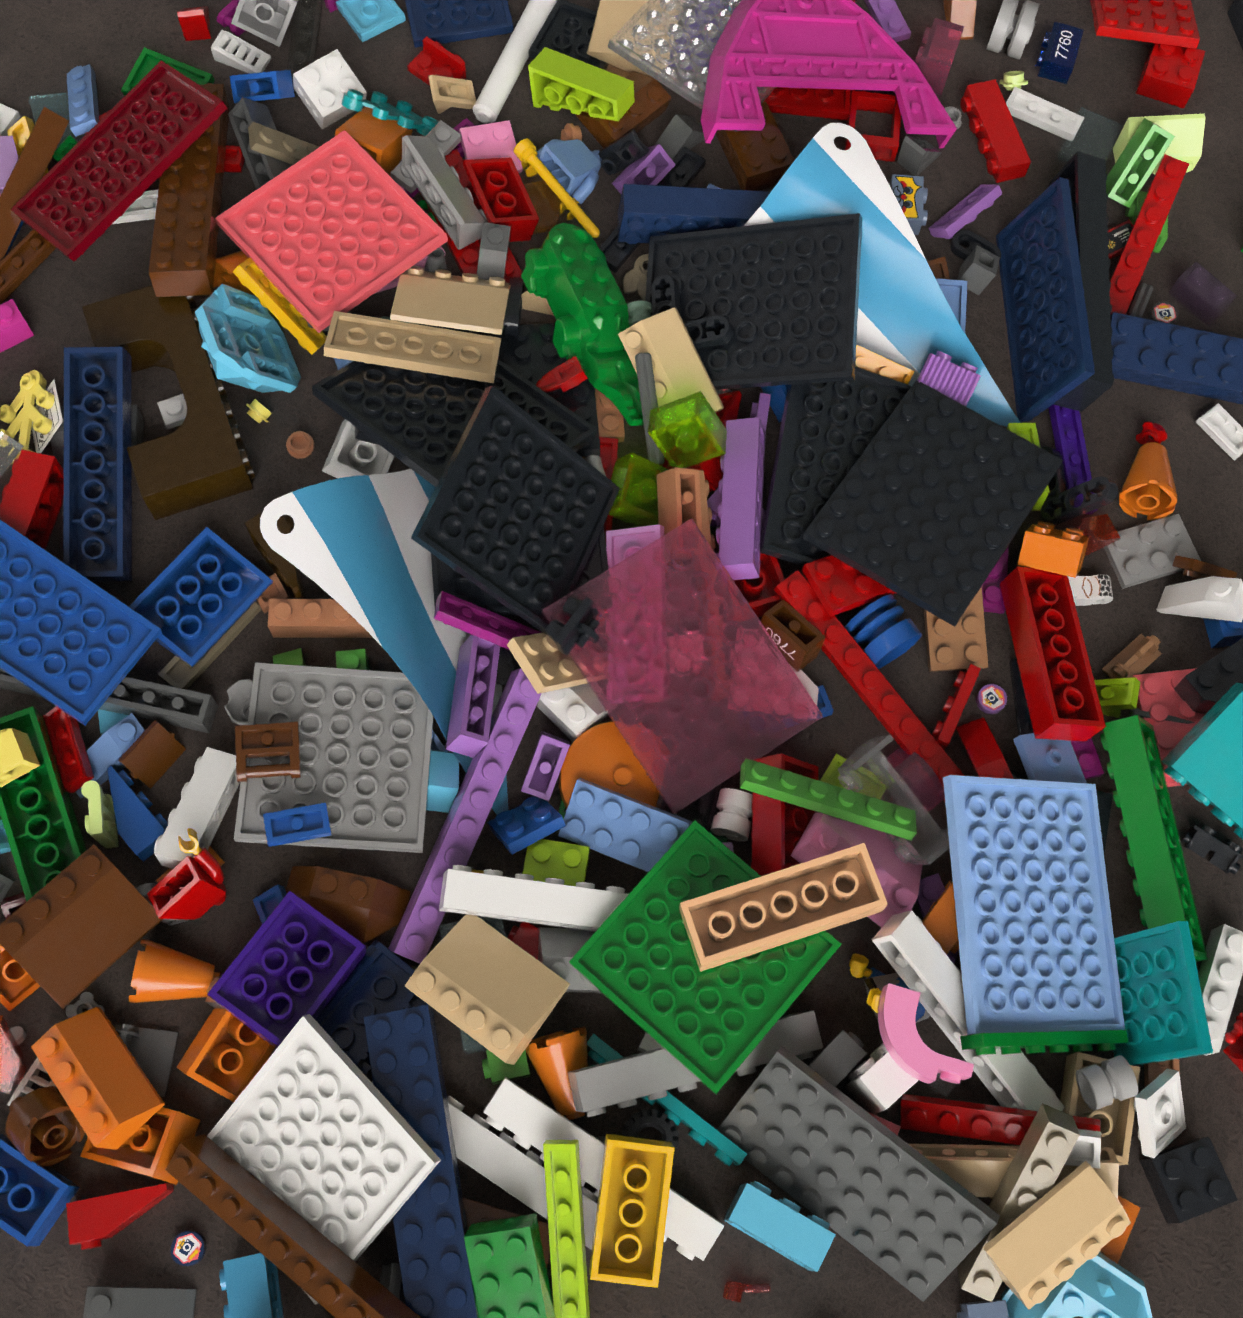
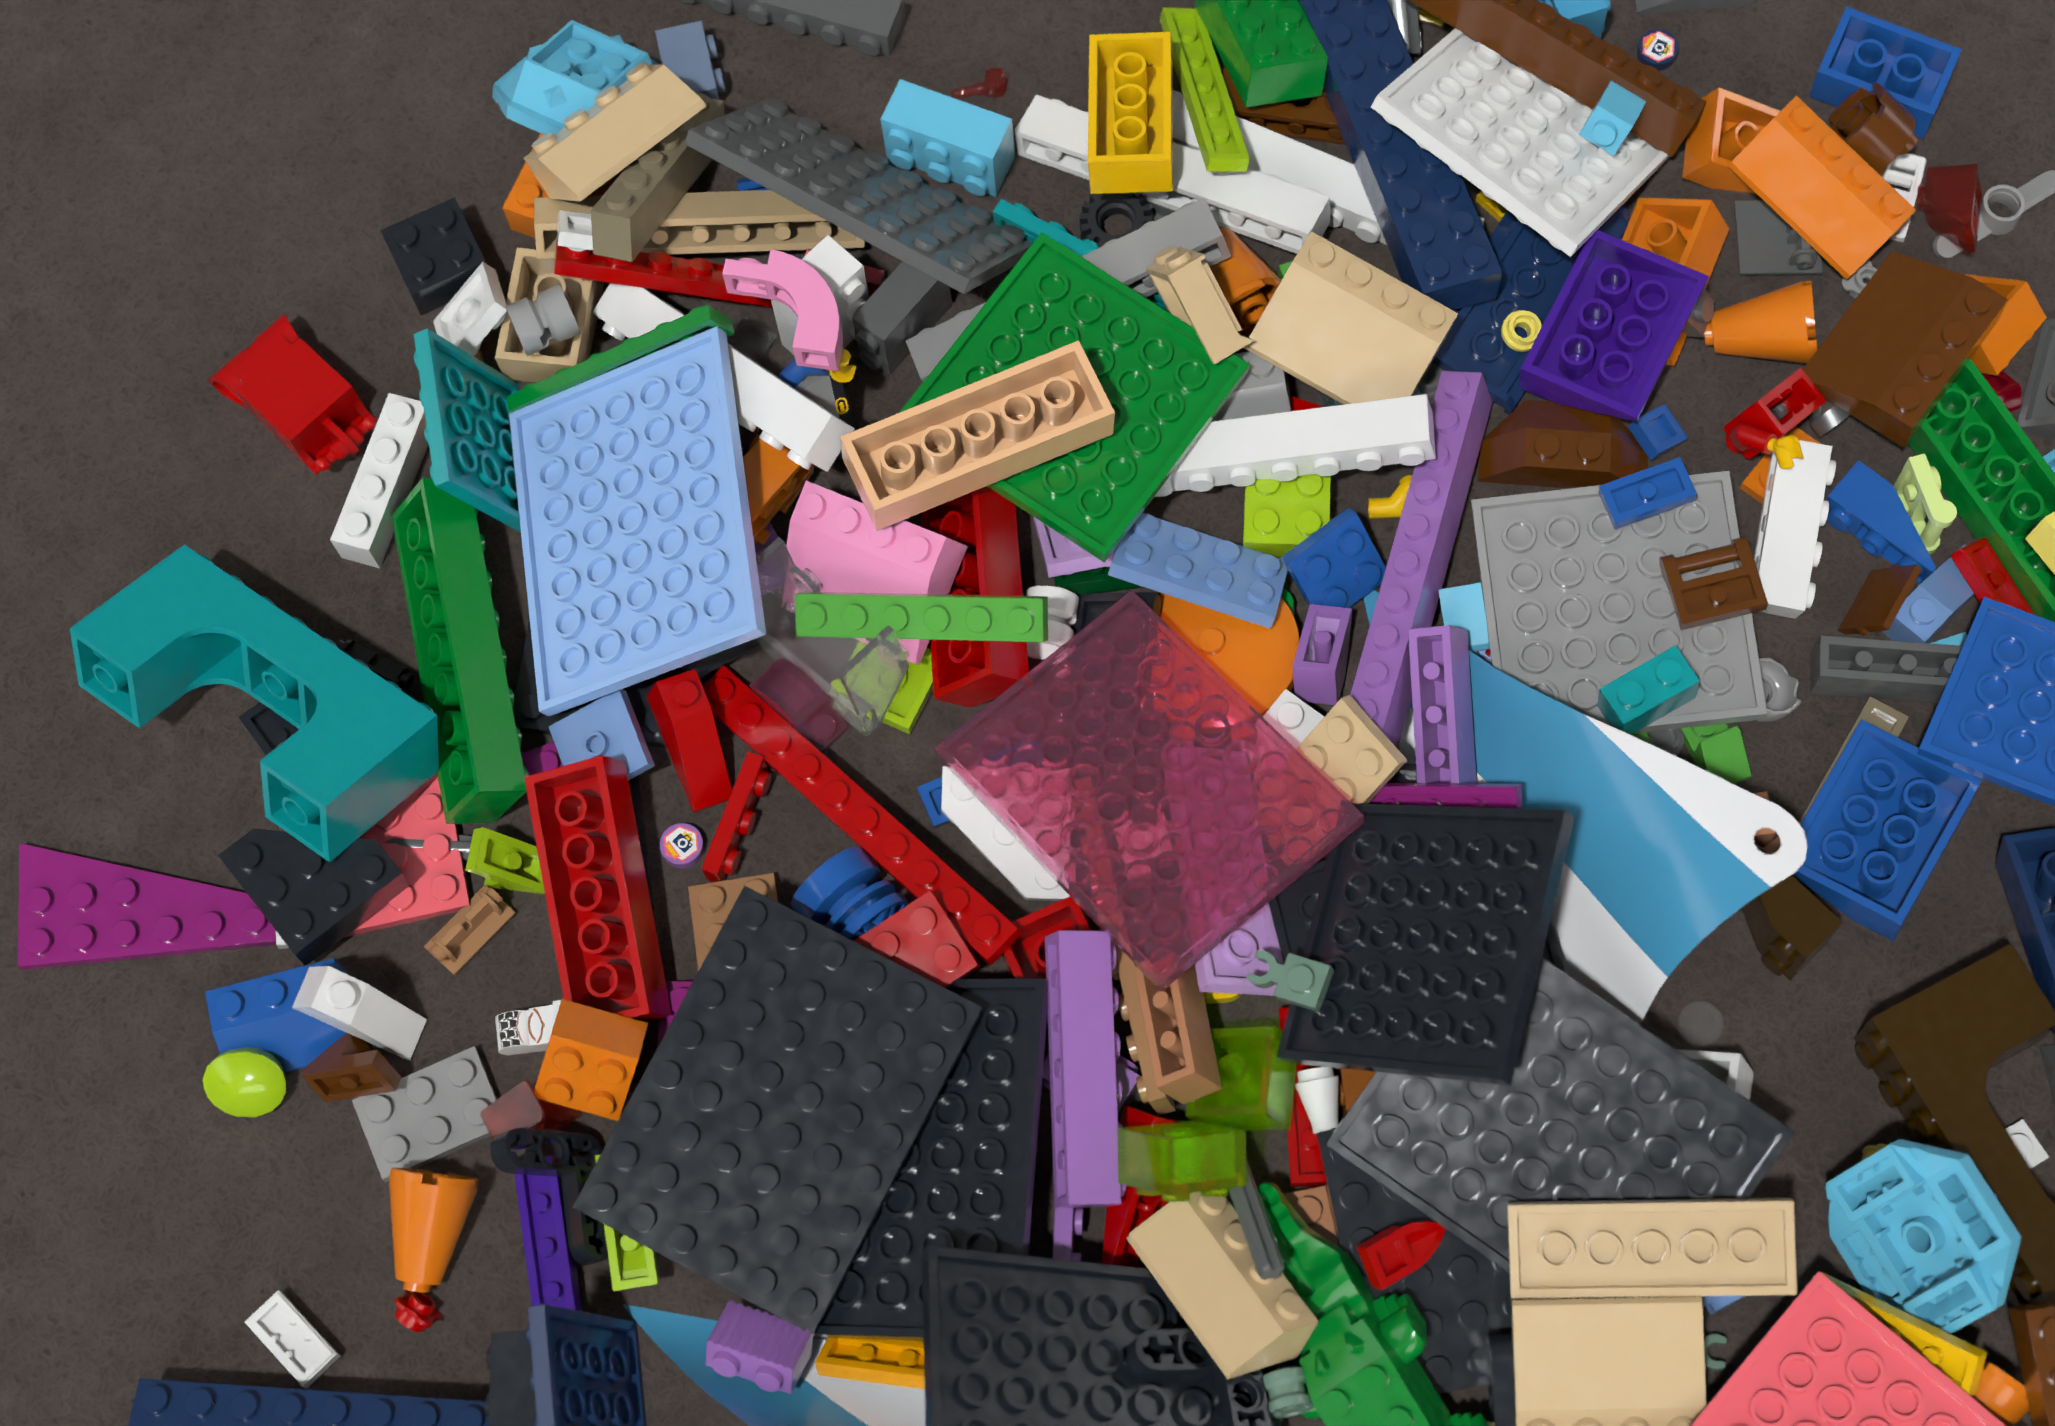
camera: 175 degrees left, 0 degrees up
red slope [66,1183,174,1250] -> none
nougat plate [286,431,315,459] -> none
black hips [545,596,600,656] -> none
reddish brown brick [756,599,826,672] -> none
none -> tan window [1145,245,1255,364]
none -> sand green plate [1247,951,1334,1012]
none -> light yellow plate [1501,310,1542,352]
none -> medium azure brick [1579,80,1646,156]
none -> teal brick [1597,645,1700,735]

